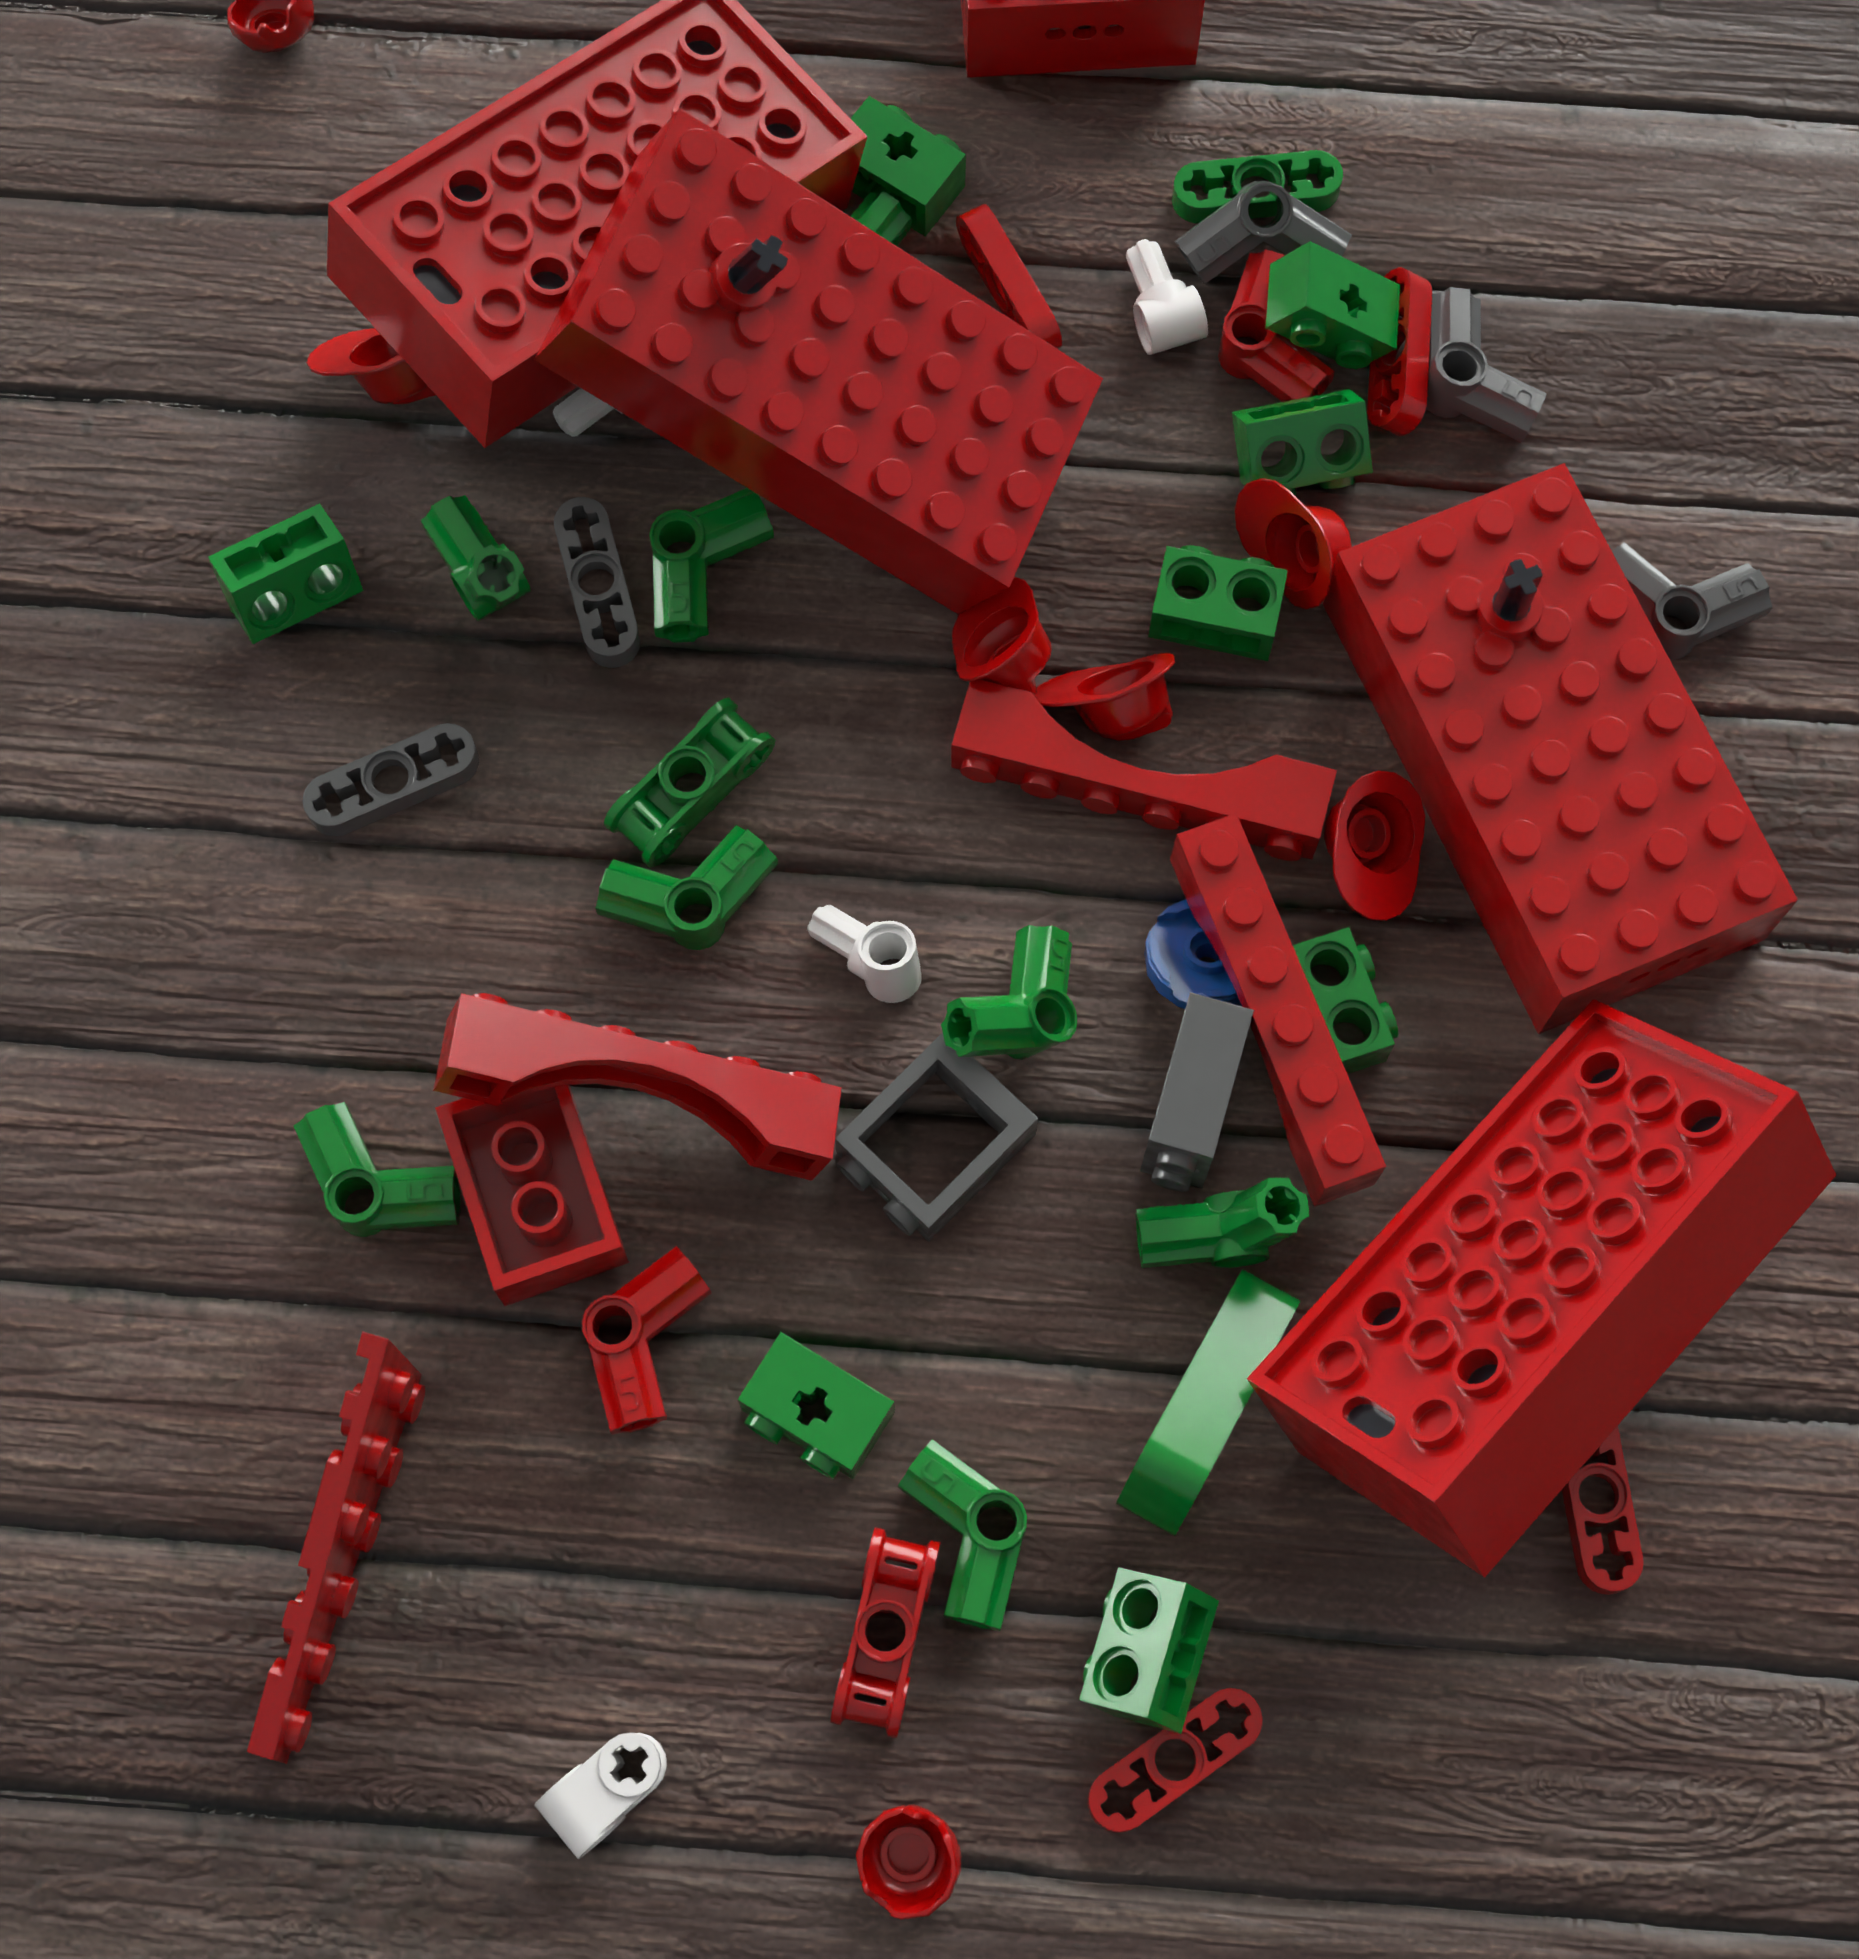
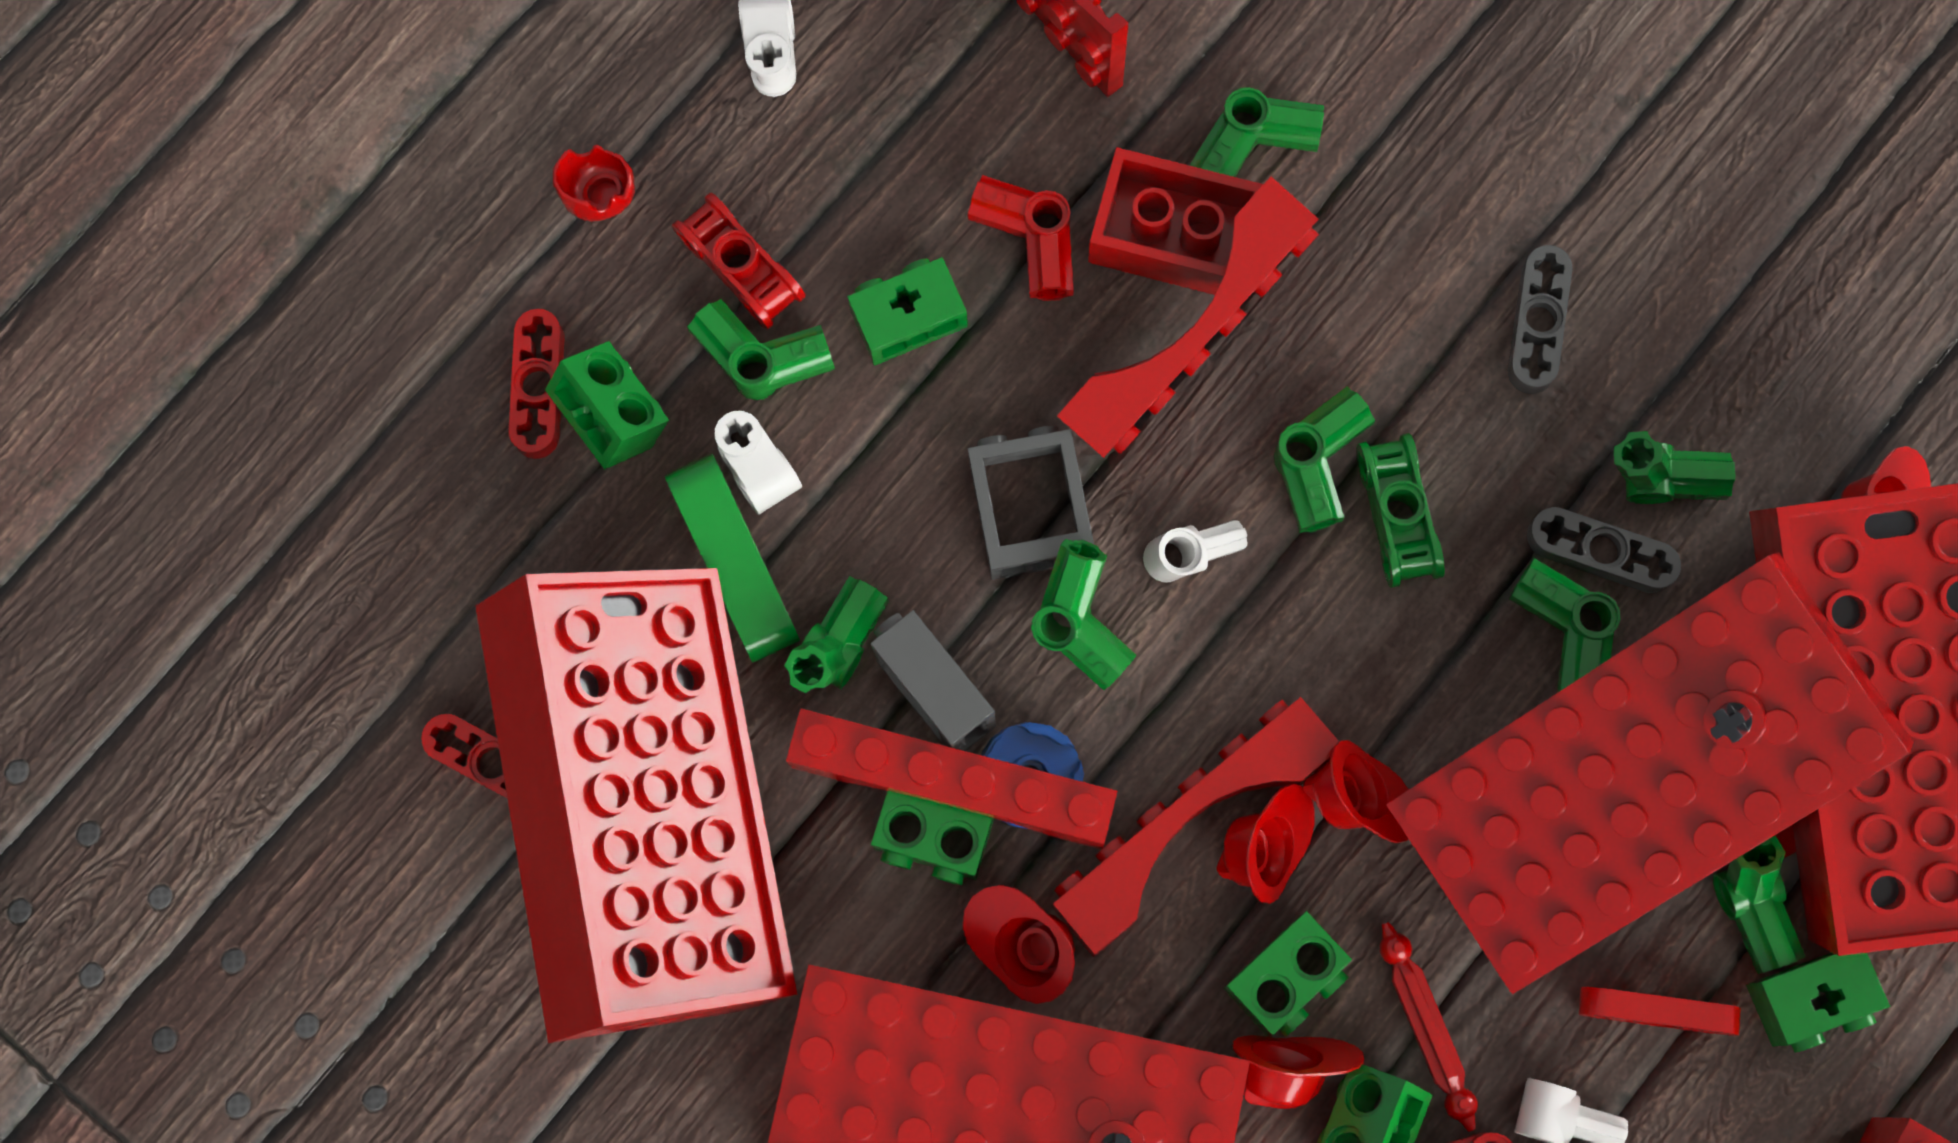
camera: 130 degrees right, 5 degrees up
green brick [208,503,364,644] -> none
none -> white piece [715,411,802,515]
none -> red wheel [1379,922,1478,1132]

